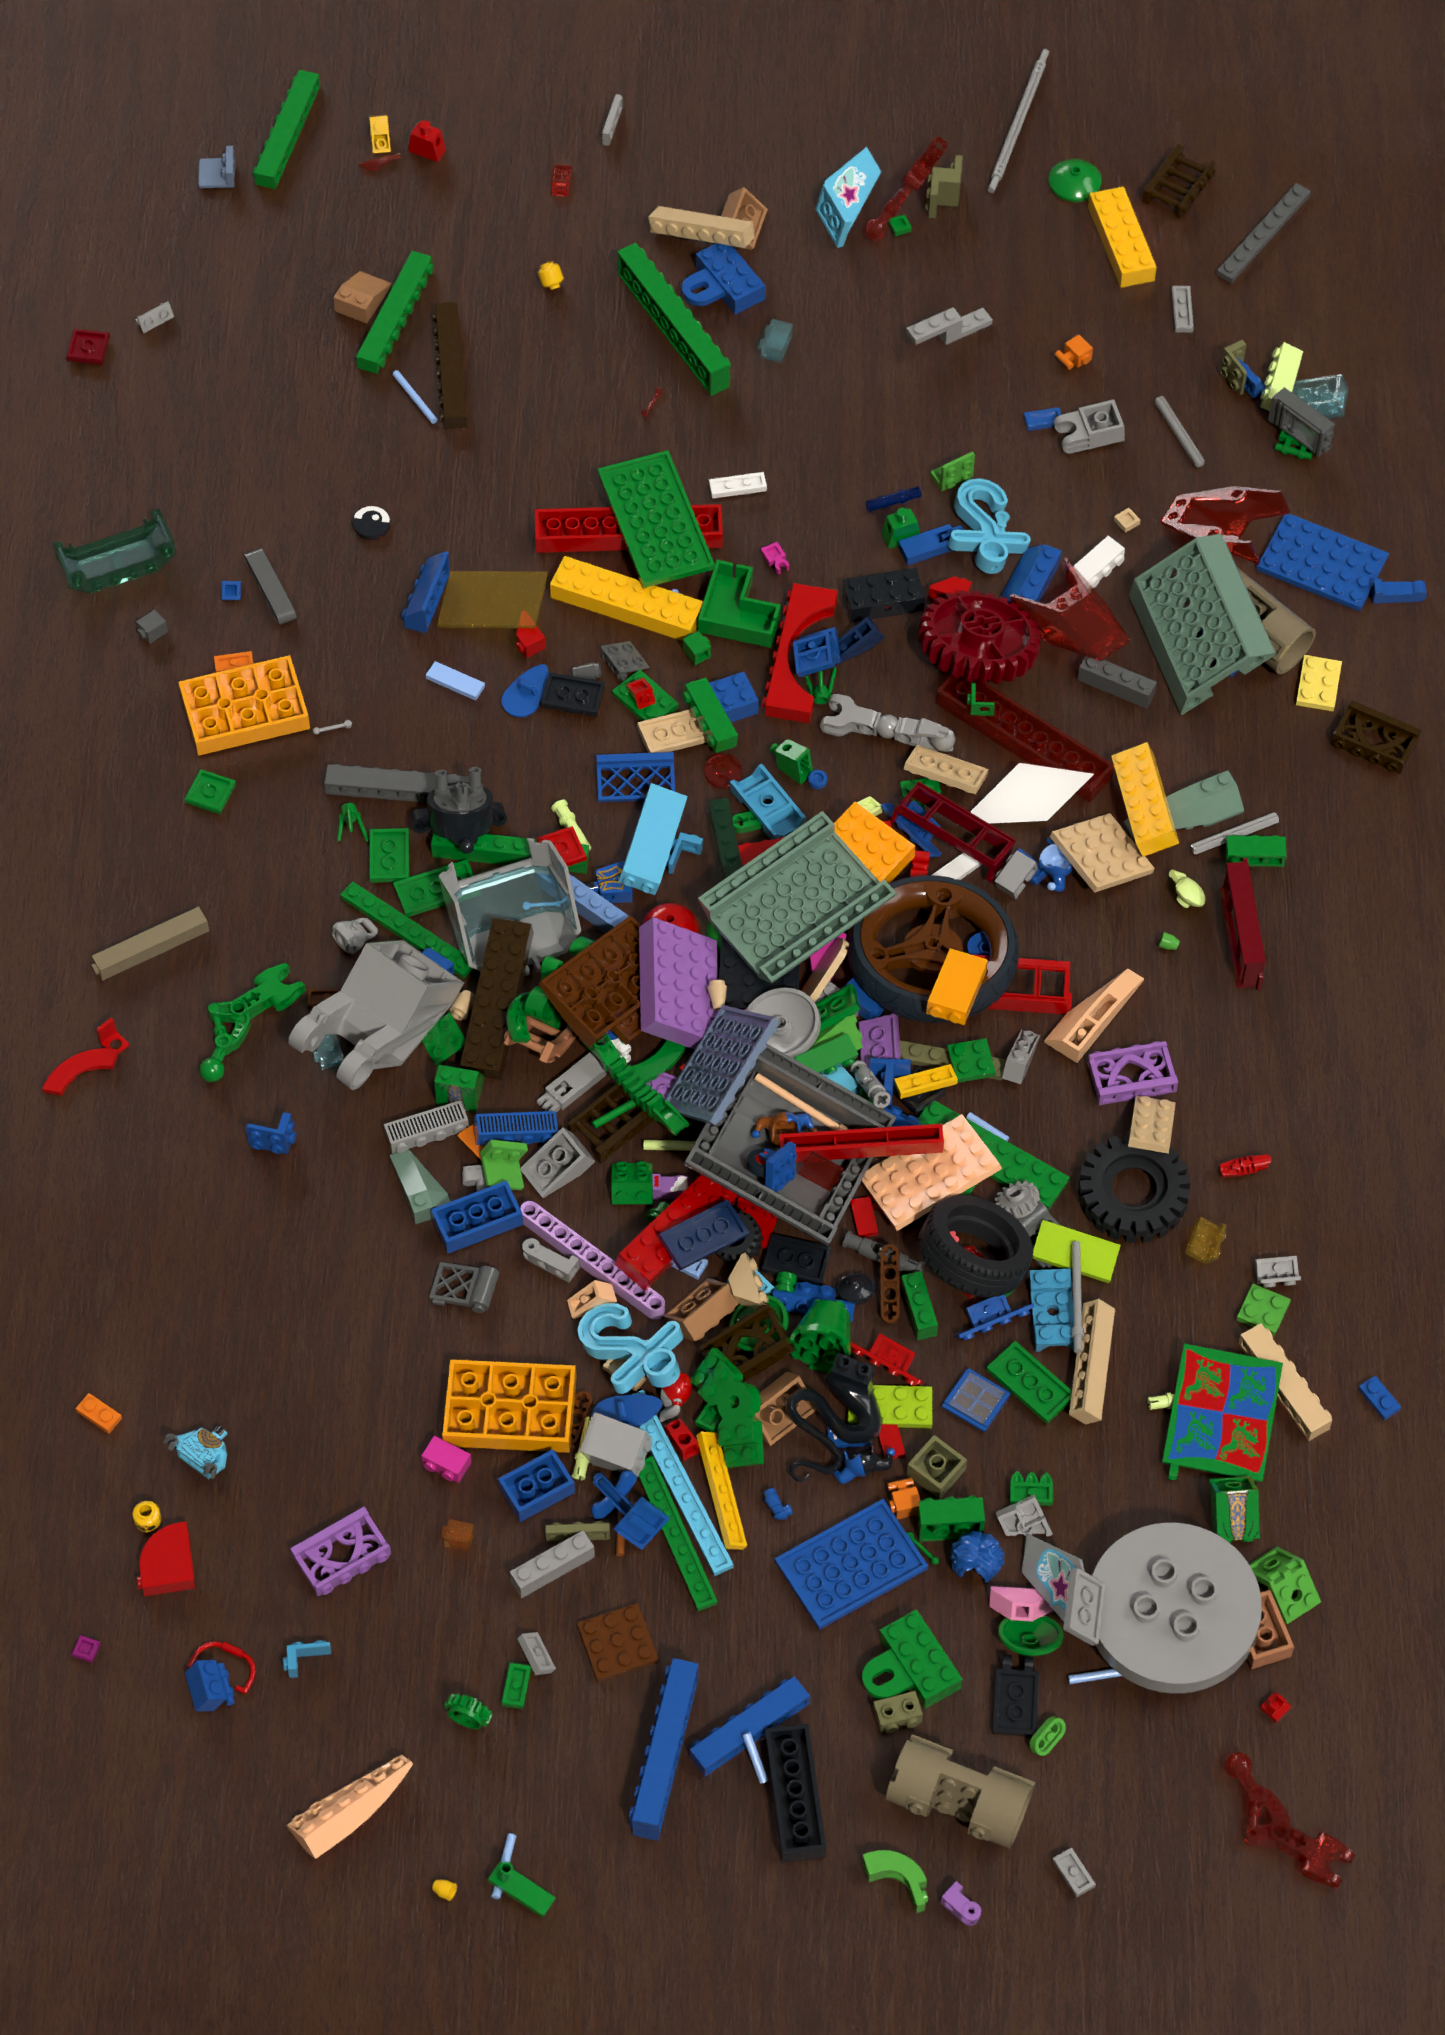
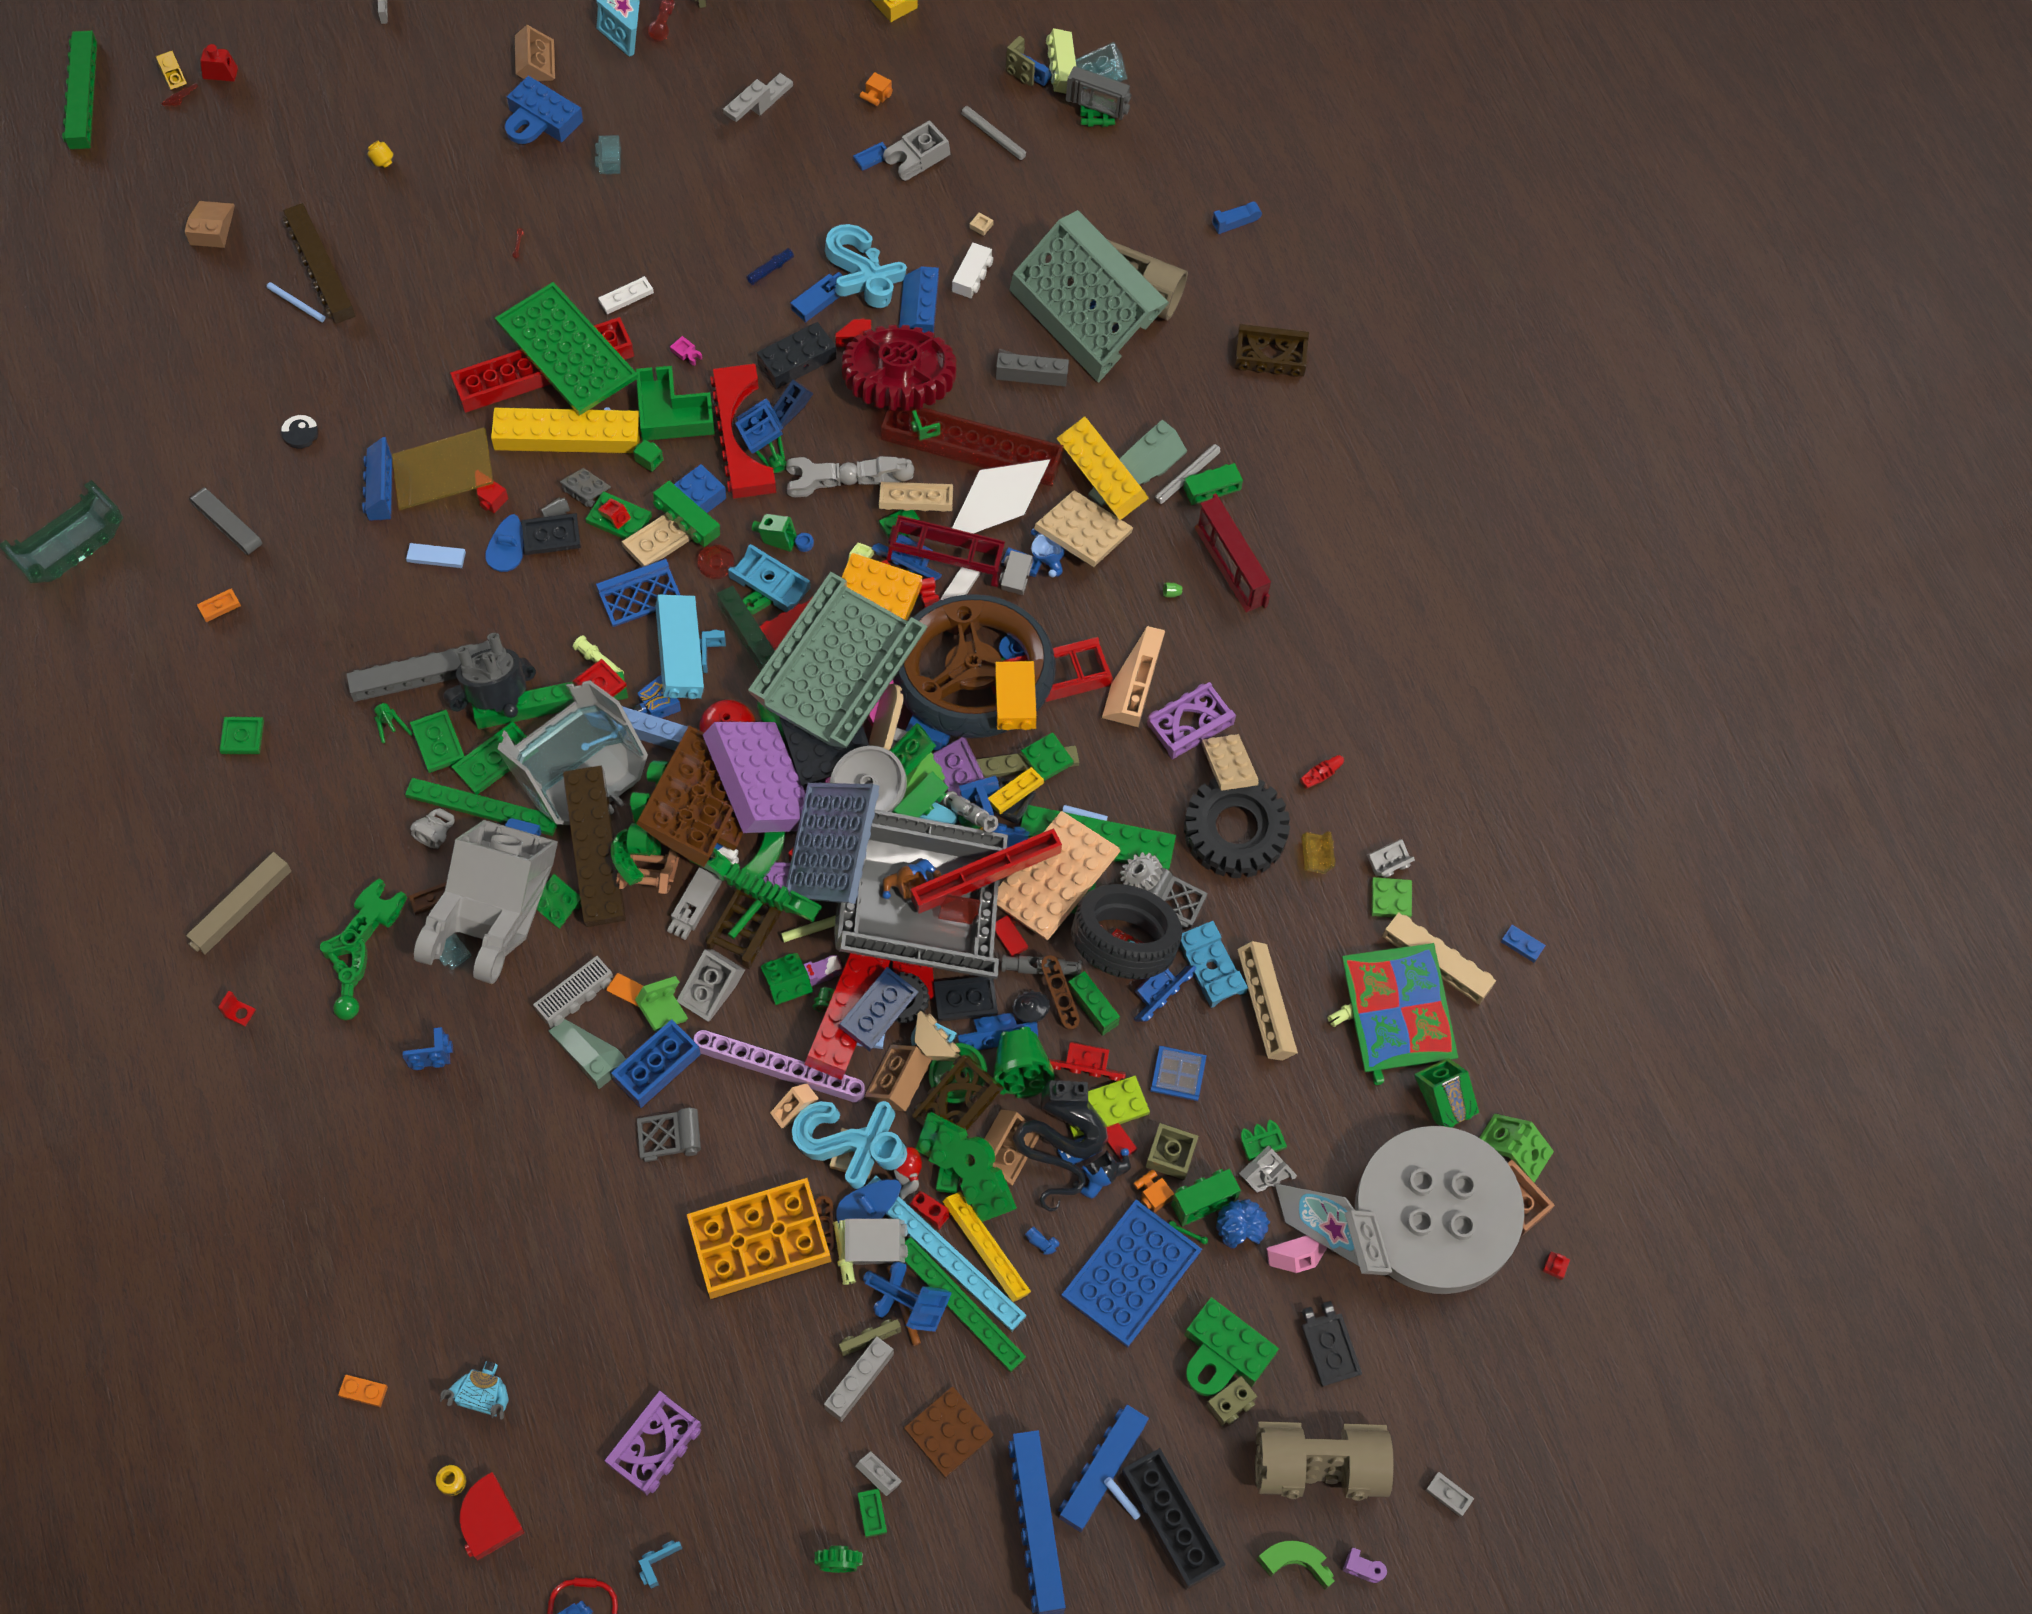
camera: 25 degrees left, 5 degrees up
red tile [42,1048,119,1096] -> none
light grey hinge [135,301,174,333] -> none
dark grey brick [136,609,168,644] -> none
light orange brick [179,655,310,756] -> none
sand blue bracket [199,146,235,188] -> none
blue slope [222,581,242,600] -> none
light grey hinge [313,720,352,735] -> none
green brick [356,251,434,374] -> none
dark pink brick [421,1436,471,1483] -> none
green slope [434,1065,485,1112] -> none
clear orange brick [441,1519,475,1552] -> none
tan brick [450,990,475,1020] -> none
light grey piece [462,1165,488,1192] -> none
blue brick [473,1111,558,1146] -> none
blue brick [498,1449,575,1522] -> none
light grey leg [522,1238,580,1283] -> none
clear red tile [551,164,572,197] -> none
green brick [617,243,731,396] -> none
tan brick [649,206,755,248] -> none
tan cone [707,980,727,1011] -> none
blue plate [747,1141,797,1193] -> none
light nougat bar [754,1073,848,1131] -> none
green wheel [774,1272,797,1293] -> none
green torso [881,508,920,549] -> none
green plate [888,214,912,237] -> none
bright green bracket [930,452,975,491] -> none
green plate [986,1341,1072,1424] -> none
green dish [999,1615,1063,1656] -> none
light grey slope [1002,1029,1040,1084] -> none
clear red windscreen [1010,557,1130,661] -> none
bright green plate [1030,1717,1066,1756] -> none
lime tile [1033,1220,1120,1283] -> none
light blue piece [1068,1669,1122,1684] -> none
light grey bar [1072,1241,1084,1353] -> none
clear red windscreen [1162,486,1290,565] -> none
yellowish green animal [1169,870,1205,908] -> none
light grey tile [1172,286,1194,332] -> none
clear red piece [1225,1752,1355,1889] -> none
blue plate [1257,512,1389,611] -> none
light yellow plate [1296,655,1342,712] -> none

